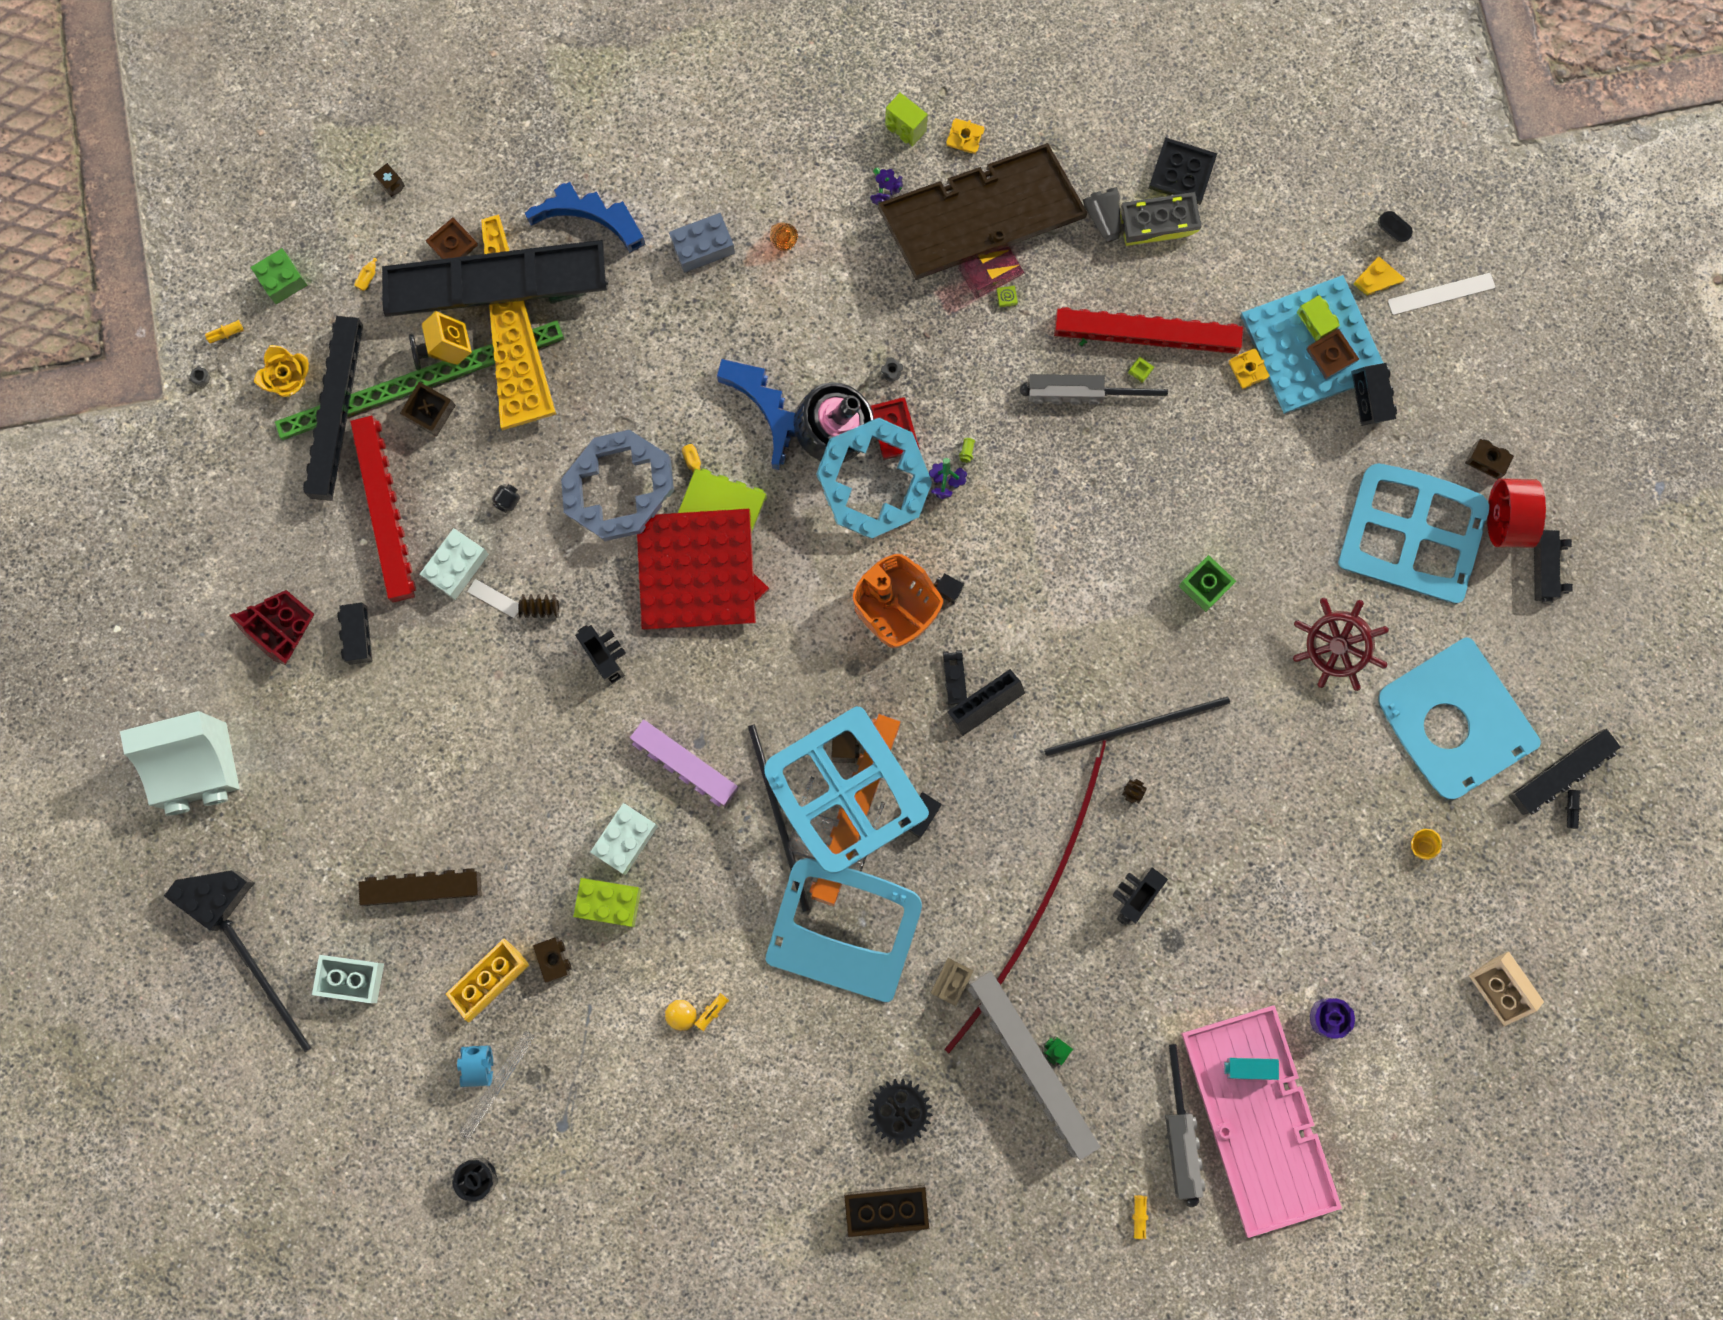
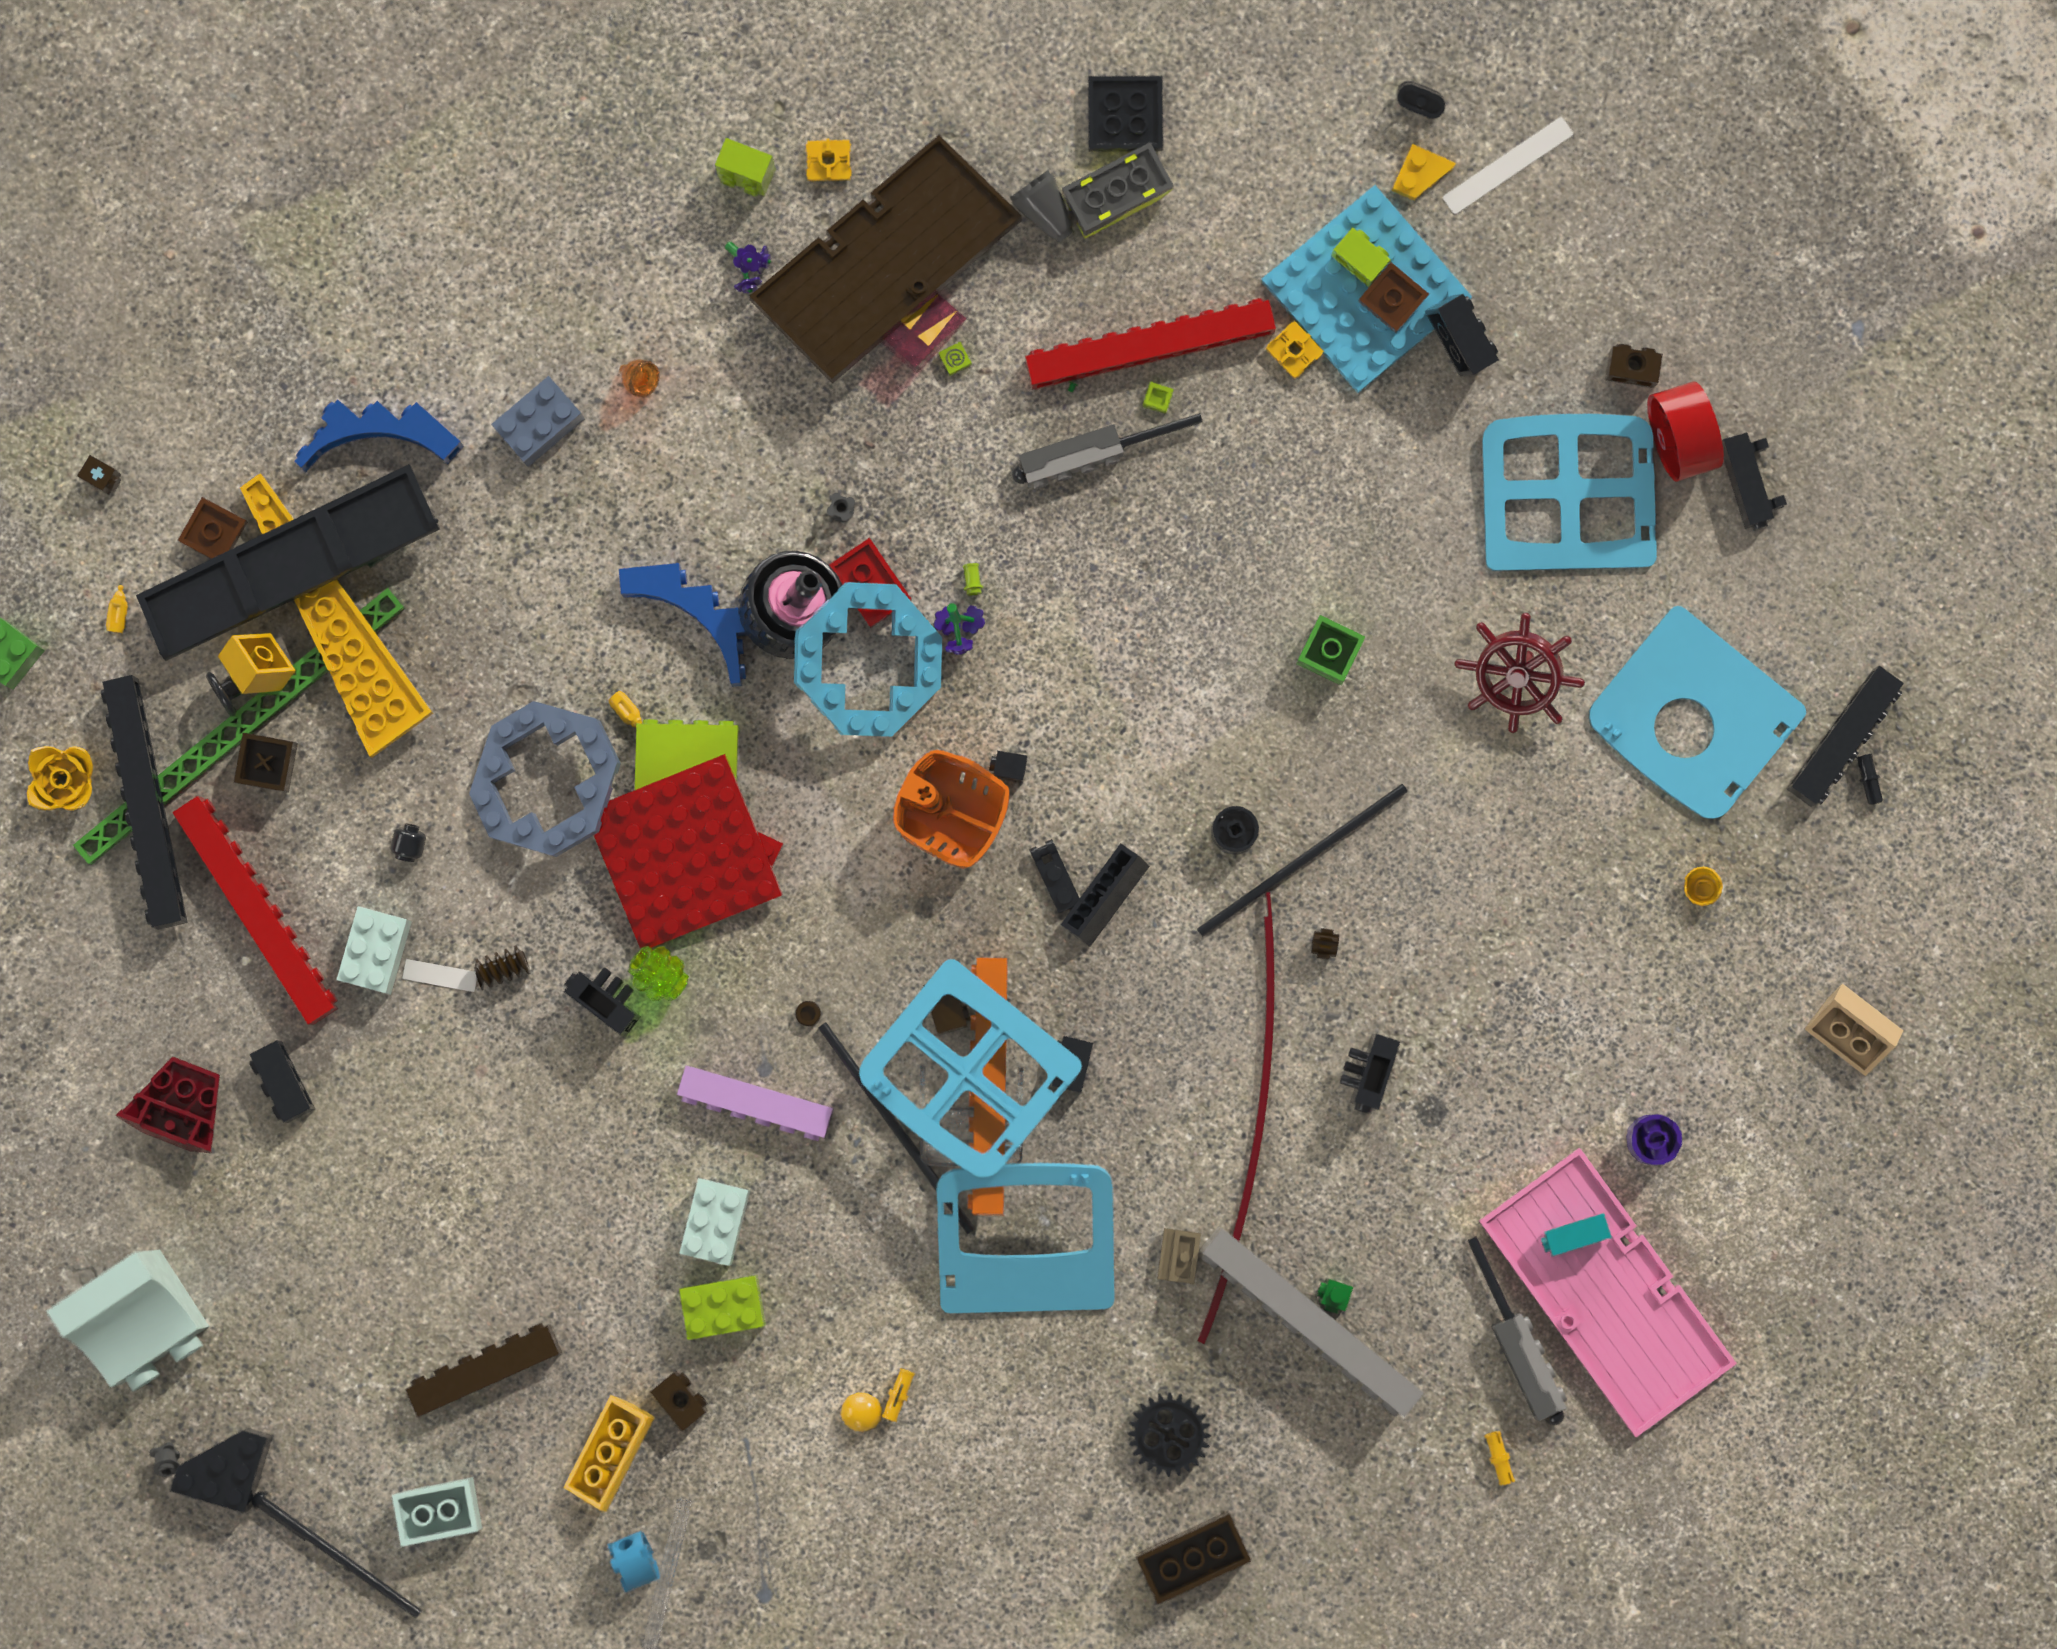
camera: 20 degrees left, 5 degrees up
none -> dark grey brick [149,1442,180,1477]
none -> clear neon green piece [628,946,689,1001]
none -> dark brown tile [795,1001,821,1027]
none -> black wheel [1211,806,1259,855]

